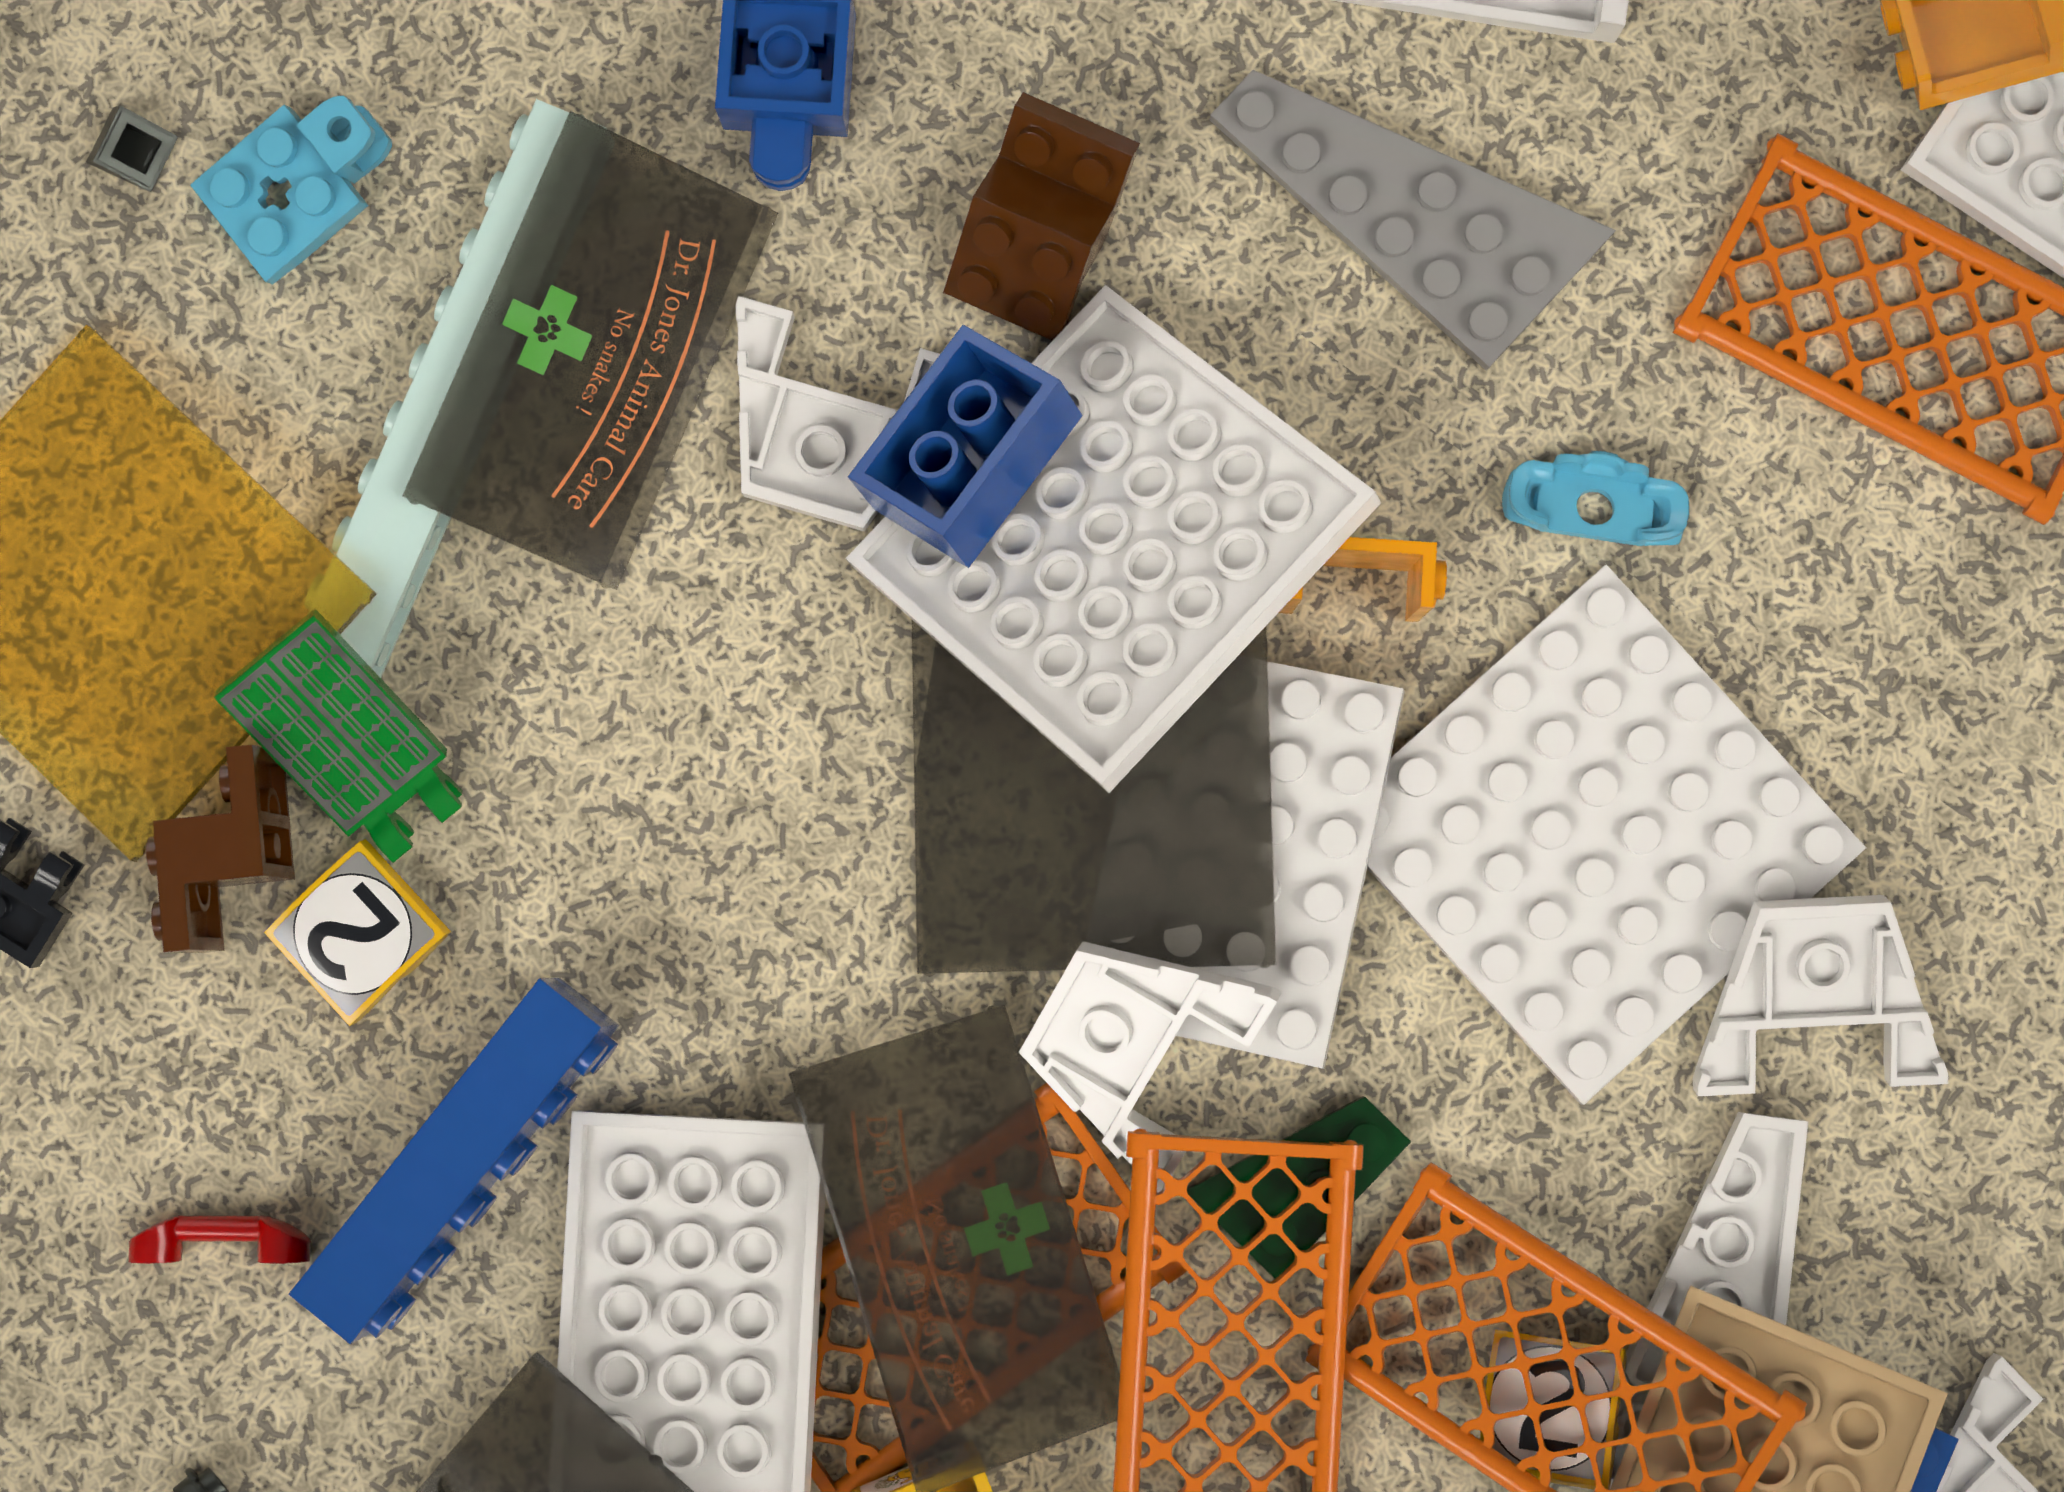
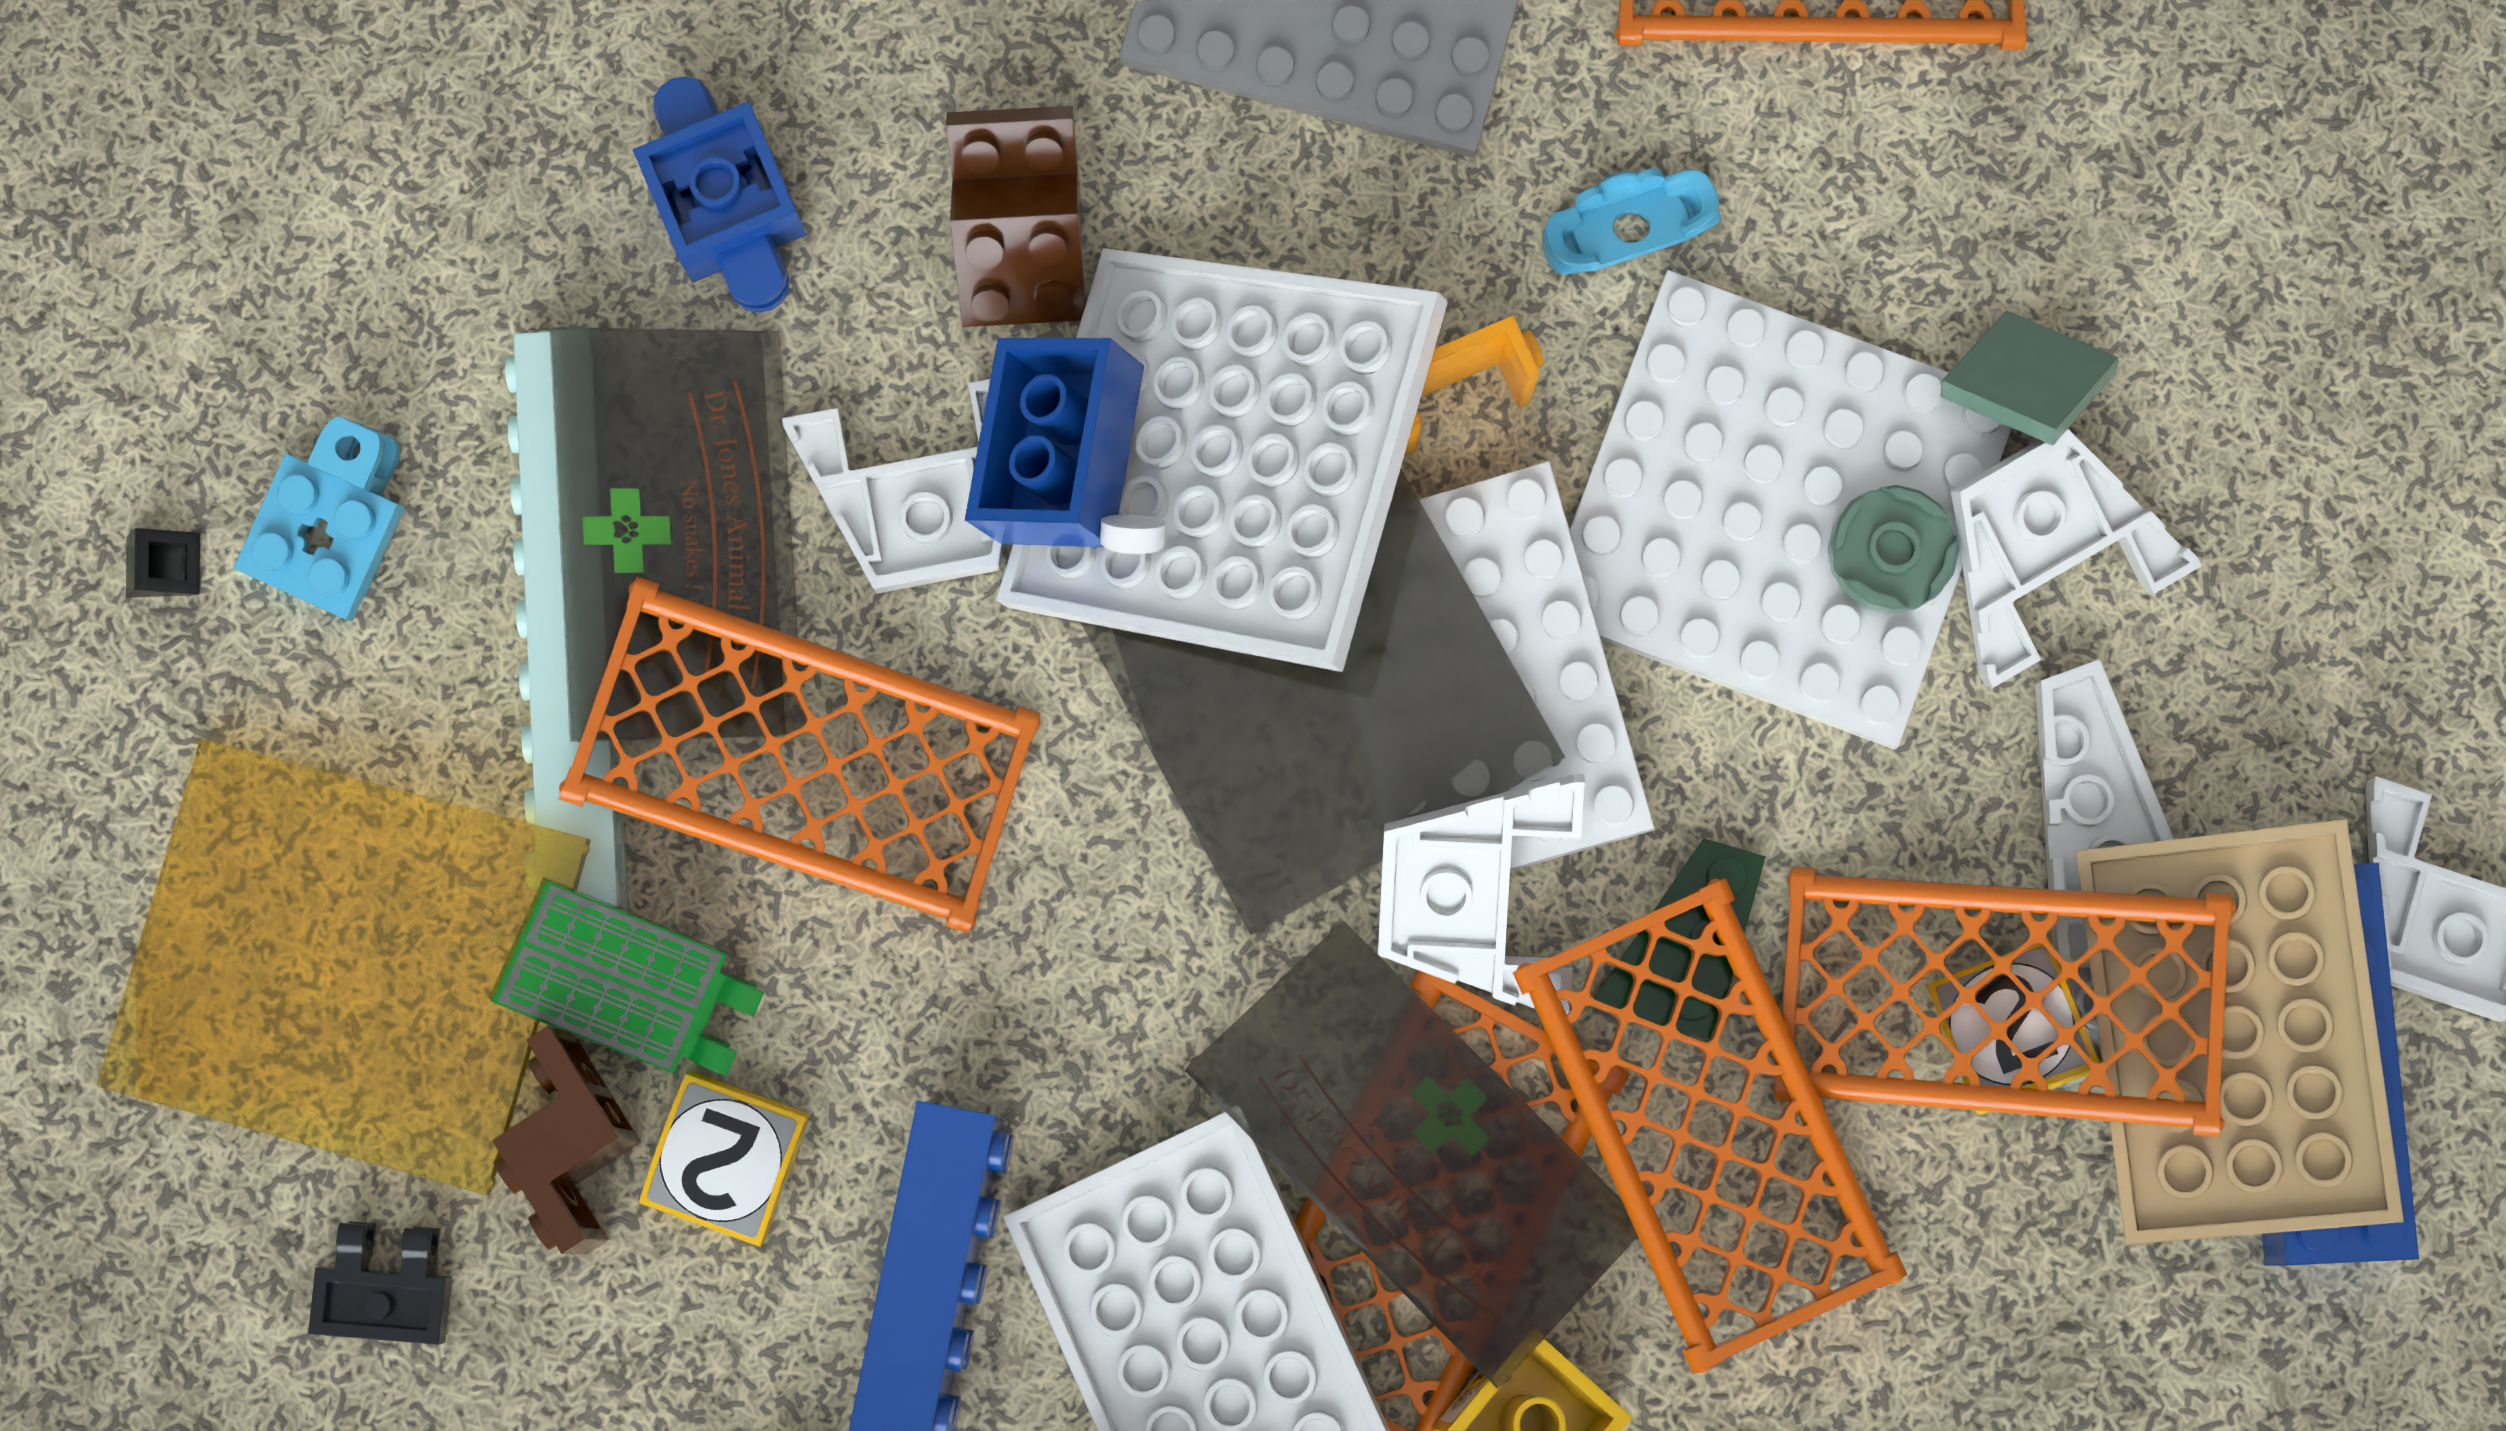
camera: 30 degrees left, 5 degrees down
none -> orange door [559,576,1041,933]
none -> white tile [1100,514,1166,554]
none -> sand green tile [1828,485,1959,614]
none -> sand green tile [1940,311,2119,445]

